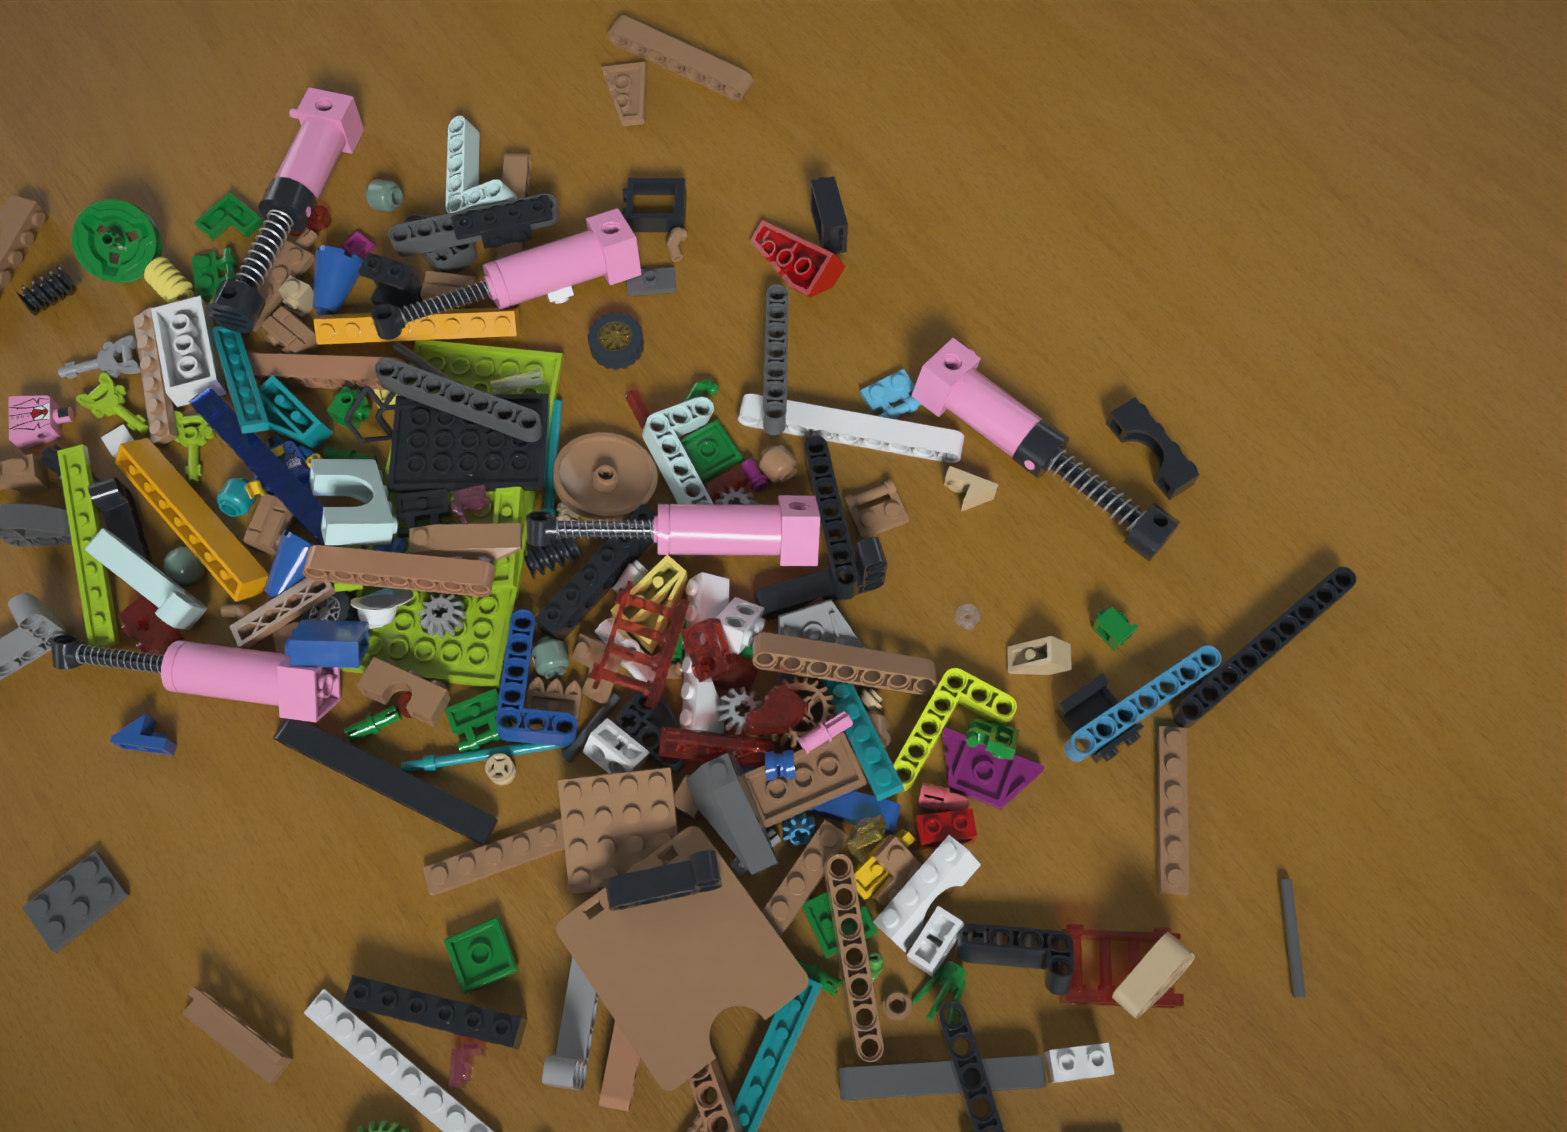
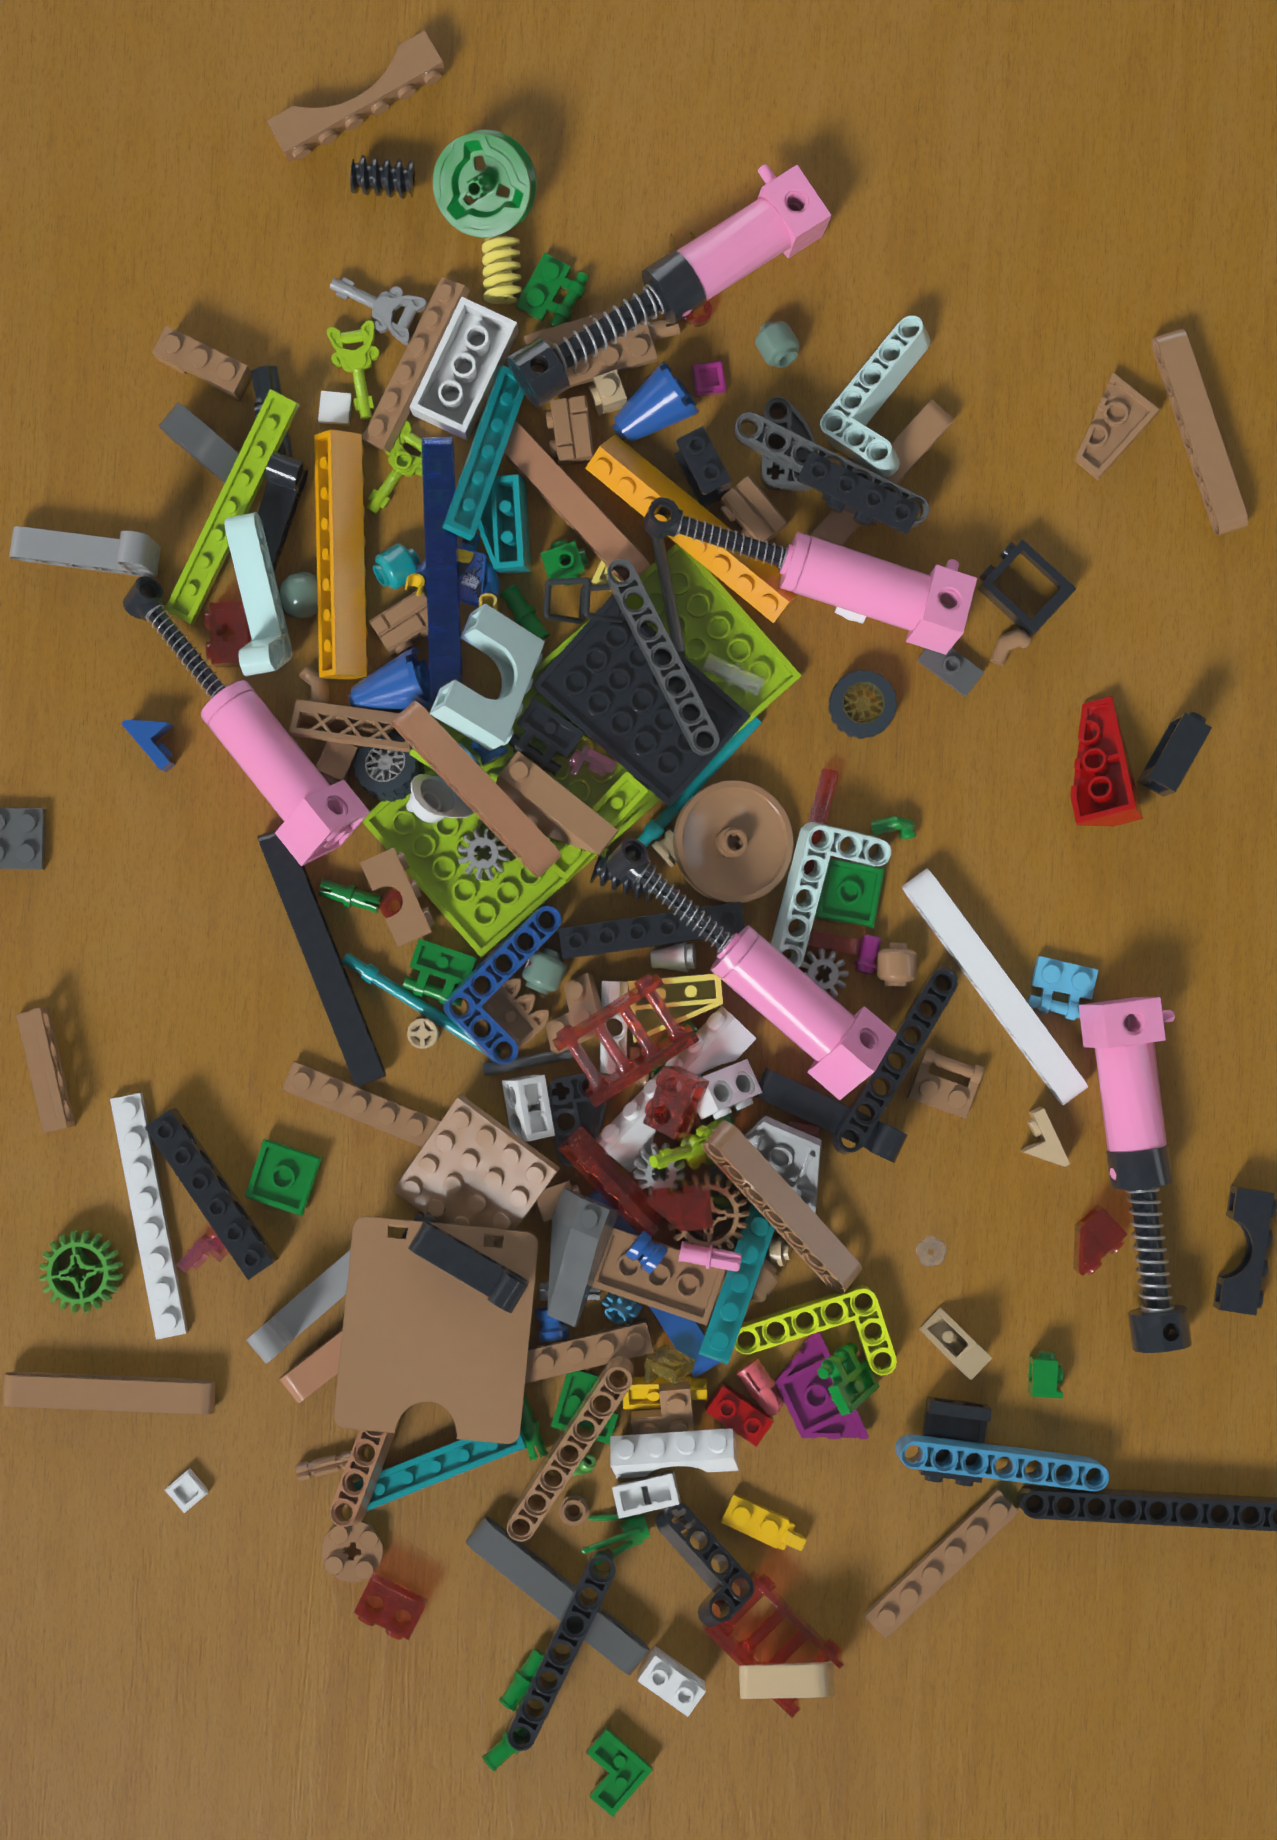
camera: 45 degrees right, 20 degrees up
bright pink torso [9,395,74,450] -> none
green plate [194,192,263,241] -> none
blue brick [285,620,369,668] -> none
dark grey beam [763,284,789,435] -> none
dark grey bar [1280,879,1306,998] -> none
none -> blue wheel [535,1307,569,1342]
none -> lime piece [649,1117,728,1170]
none -> yellow hinge [720,1493,807,1551]
none -> clear red slope [1073,1205,1128,1276]

